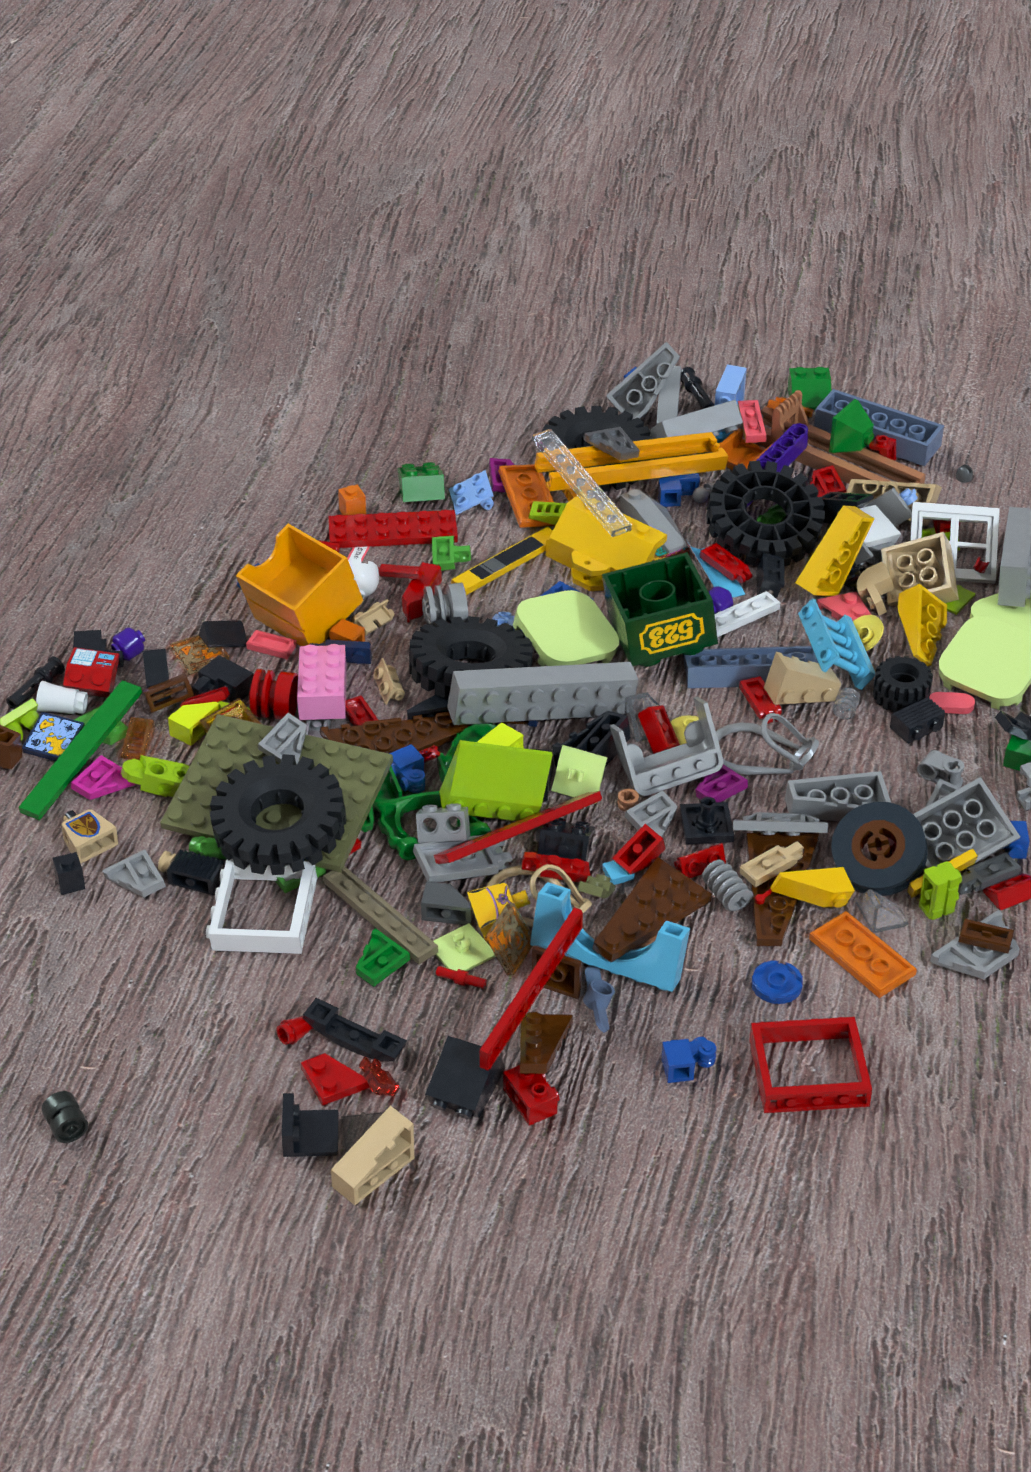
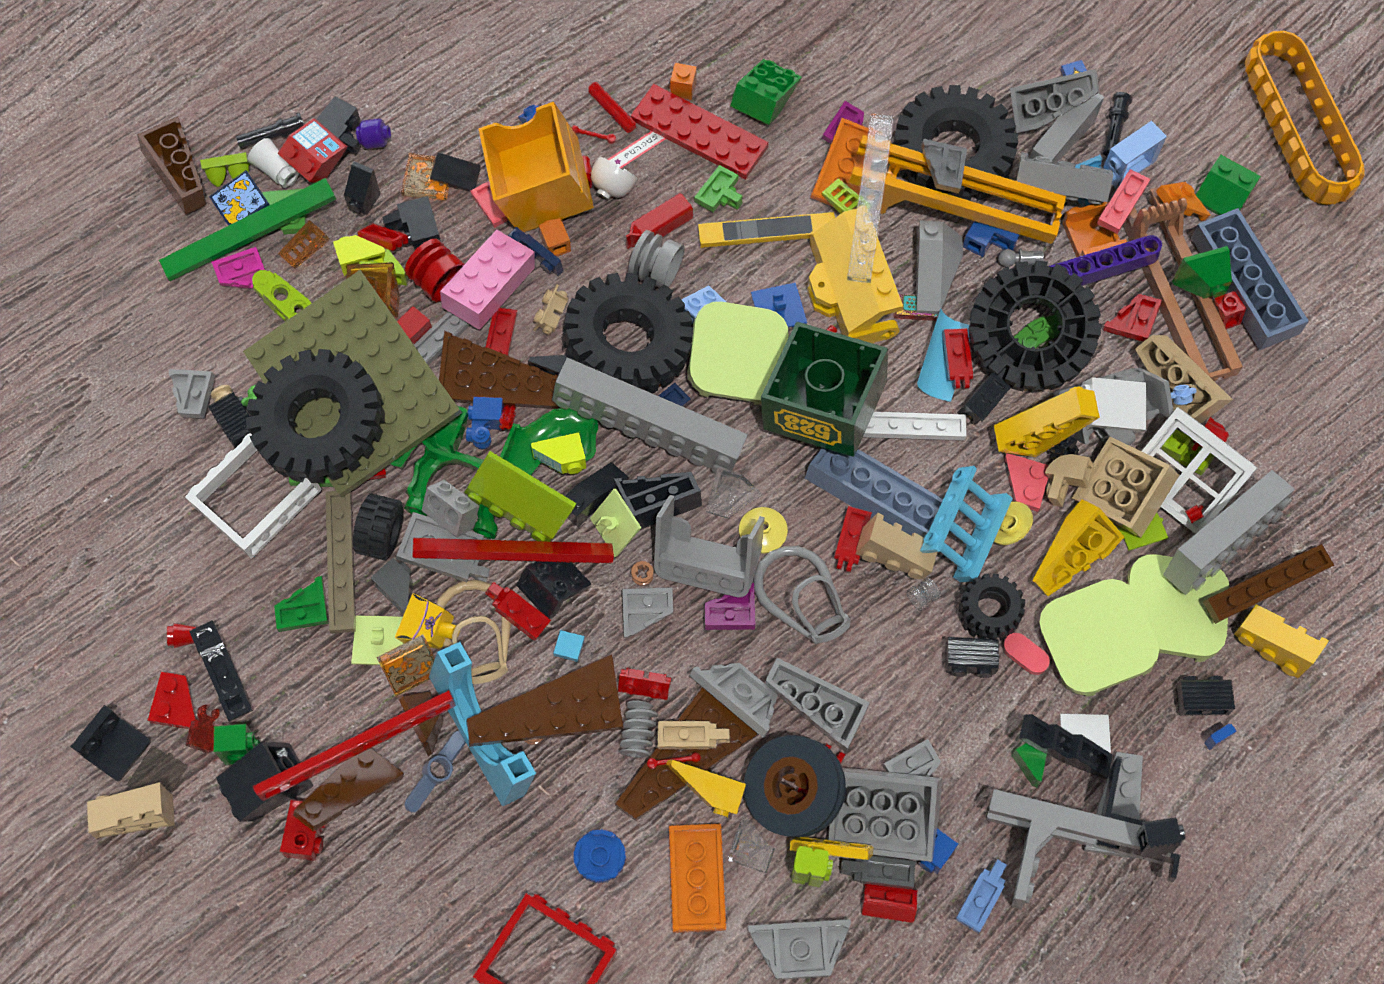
camera: 35 degrees right, 25 degrees up
black brick [52,852,85,895] -> none
tan torso [61,809,118,863] -> none
reddish brown tile [142,673,194,713] -> none
light grey wing [258,713,307,765] -> none
tan hinge [352,599,395,636] -> none
red axle [378,564,425,579] -> none
red bar [436,966,487,989] -> none
light blue hinge [449,470,494,515] -> none
olive slope [577,874,616,899] -> none
red slope [612,824,665,875] -> none
red slope [638,705,680,754] -> none
blue brick [661,1037,717,1083] -> none
black plate [680,797,734,845] -> none
dark purple head [709,586,733,614] -> none
black slope [821,492,874,525] -> none
light grey piece [917,750,964,788] -> none
dark grey hinge [956,464,973,483] -> none
reddish brown tile [958,919,1014,954] -> none
none -> green brick [214,724,260,765]
none -> black tyre [353,493,403,561]
none -> light orange piece [1245,31,1365,205]

